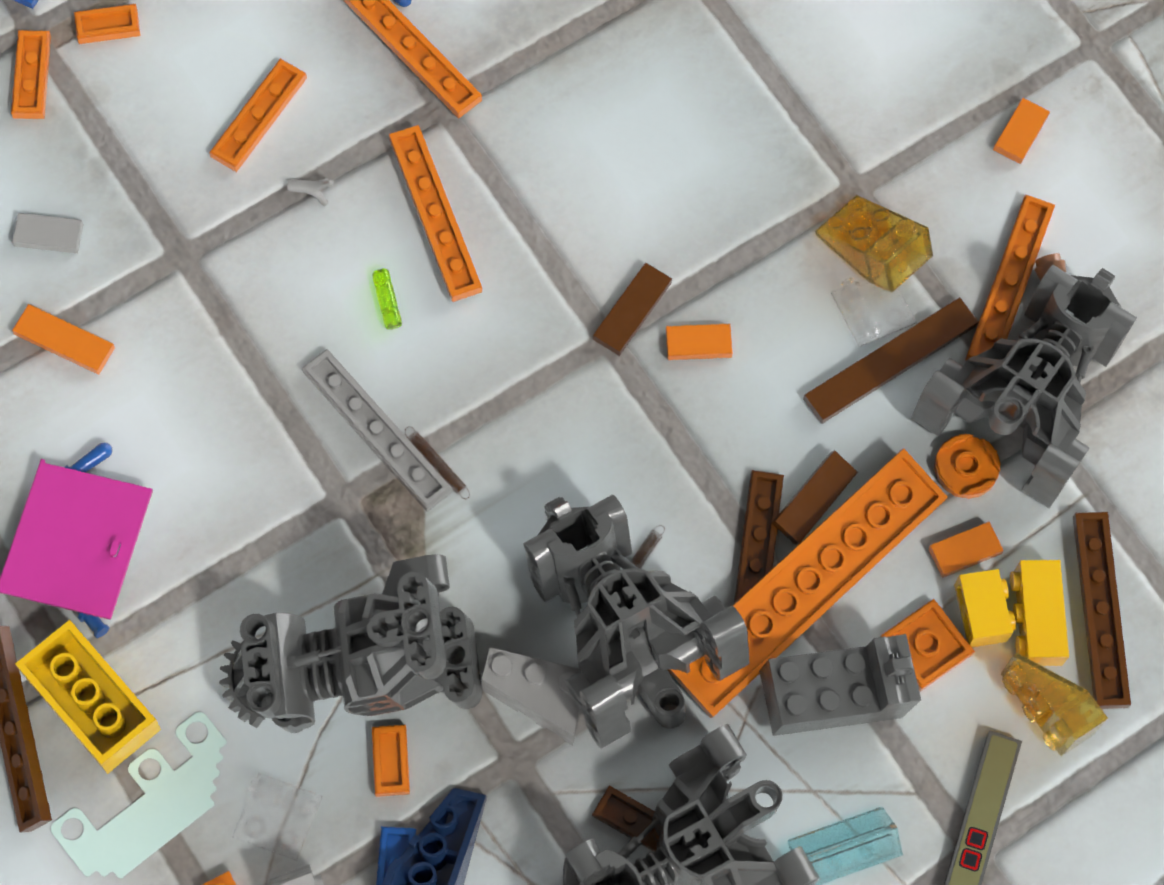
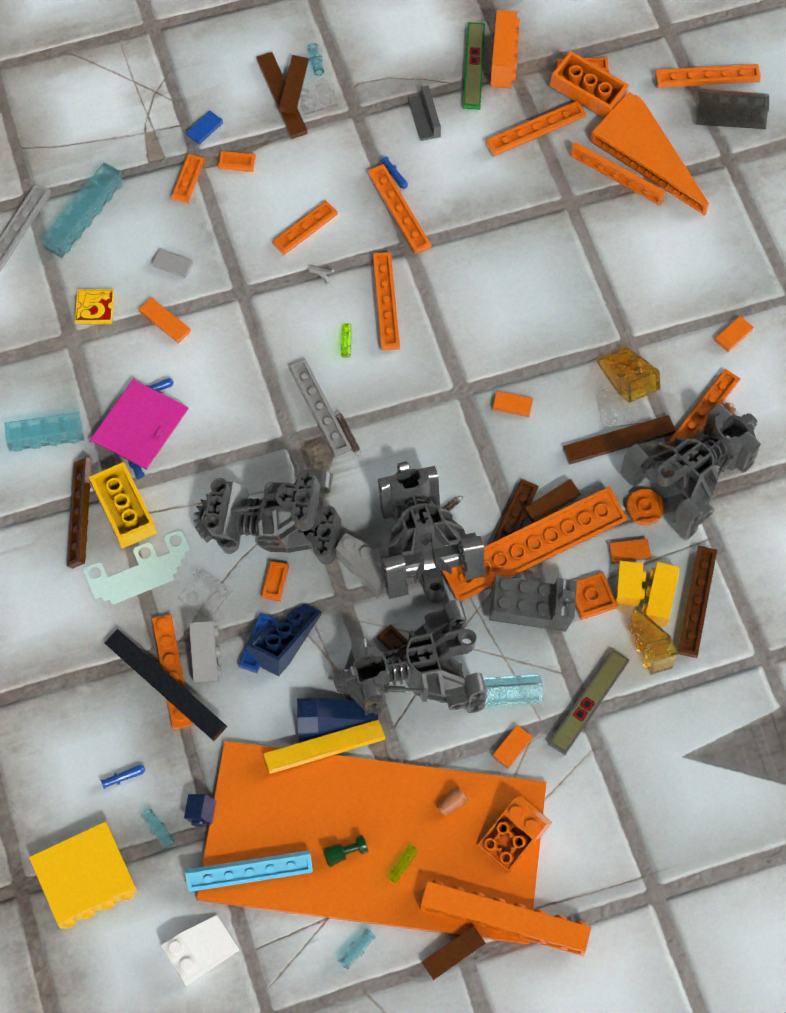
camera: 20 degrees right, 5 degrees down
reddish brown tile [593,262,672,356] -> none

